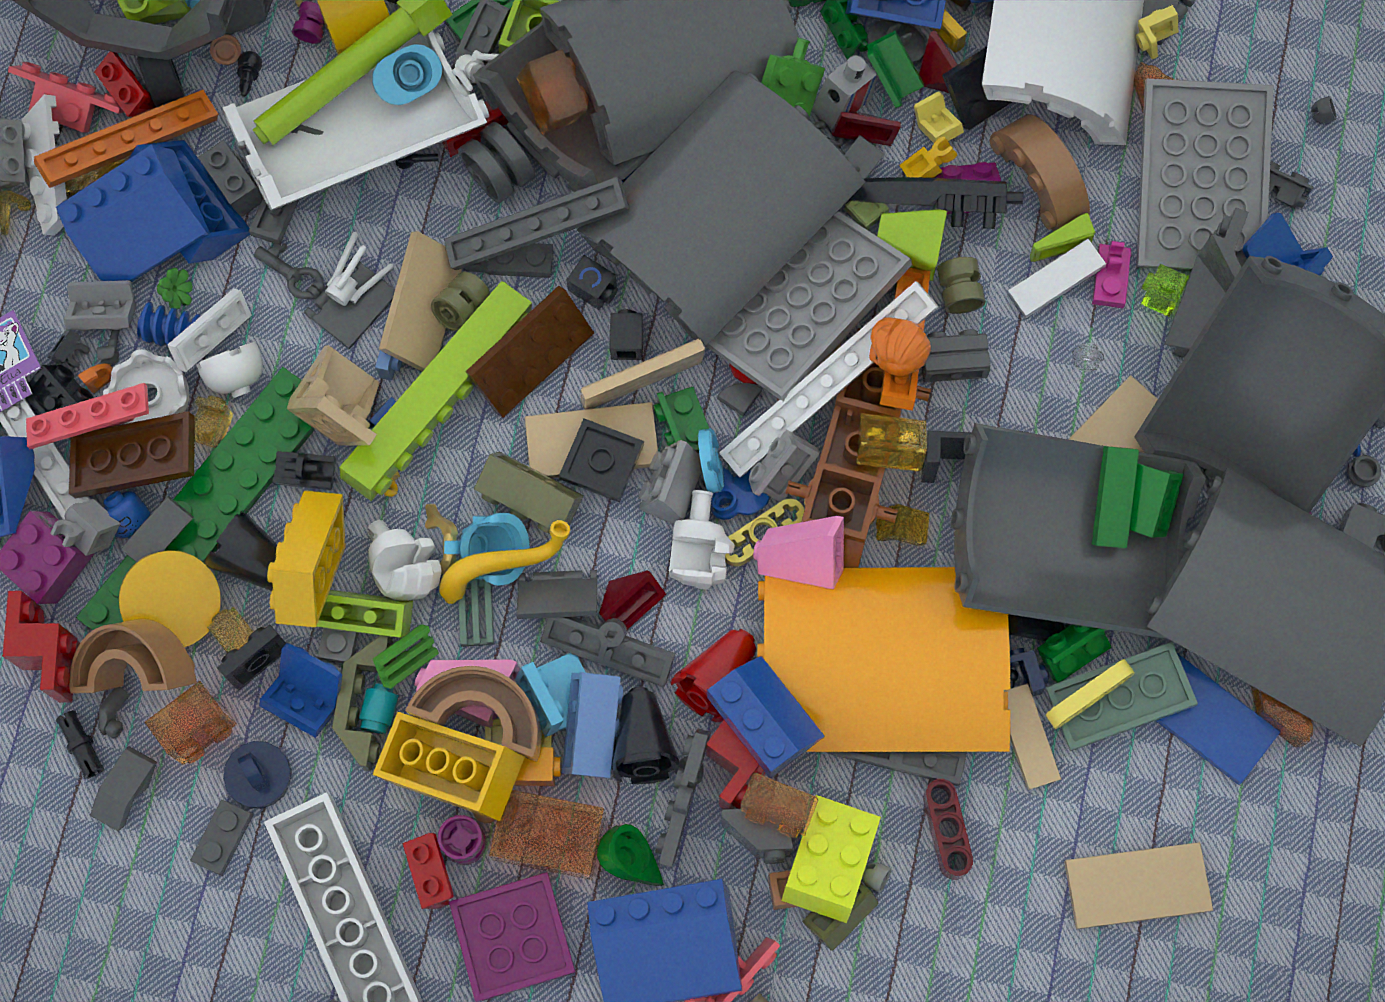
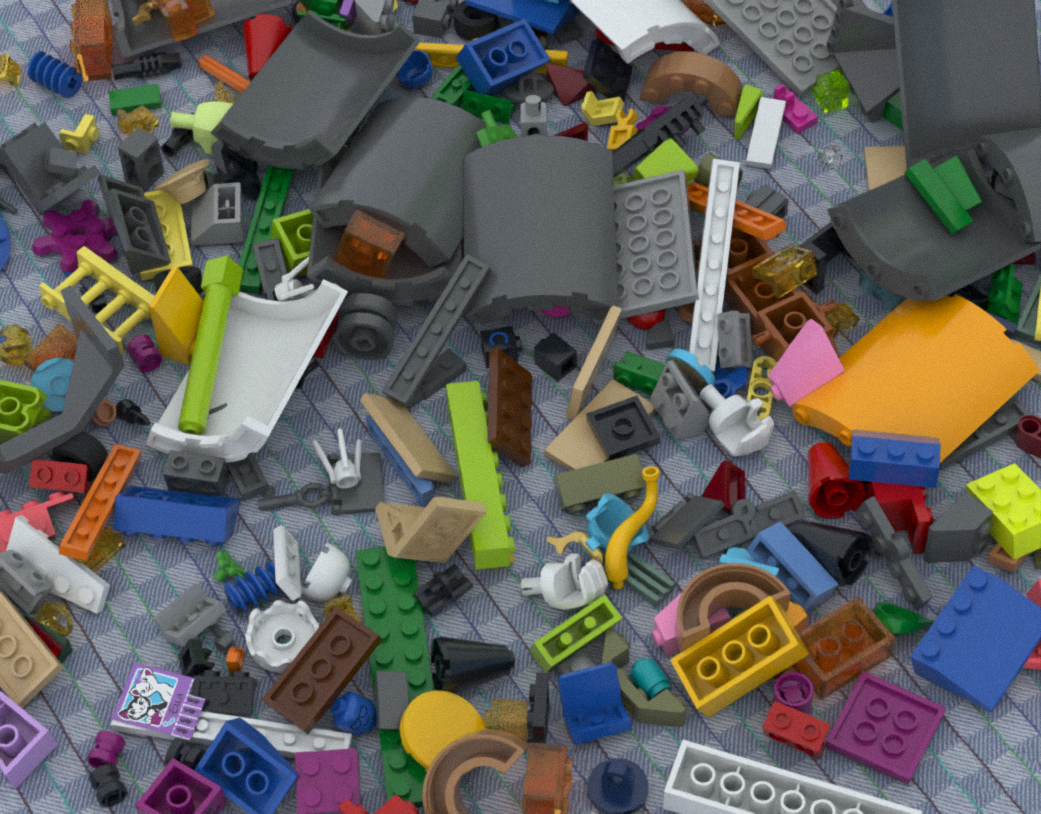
camera: 45 degrees left, 20 degrees down
coral bracket [26,383,149,449] -> none
light grey brick [50,499,121,556] -> none
blue slope [56,144,210,282] -> none
yellow brick [267,491,346,627] -> none
medium azure piece [372,44,442,105] -> none
bright green tile [373,624,439,689] -> none
olive wheel [431,272,490,331] -> none
clear orange bracket [741,773,818,838] -> none
green panel [867,30,924,108] -> none
orange hair [869,317,931,376] -> none

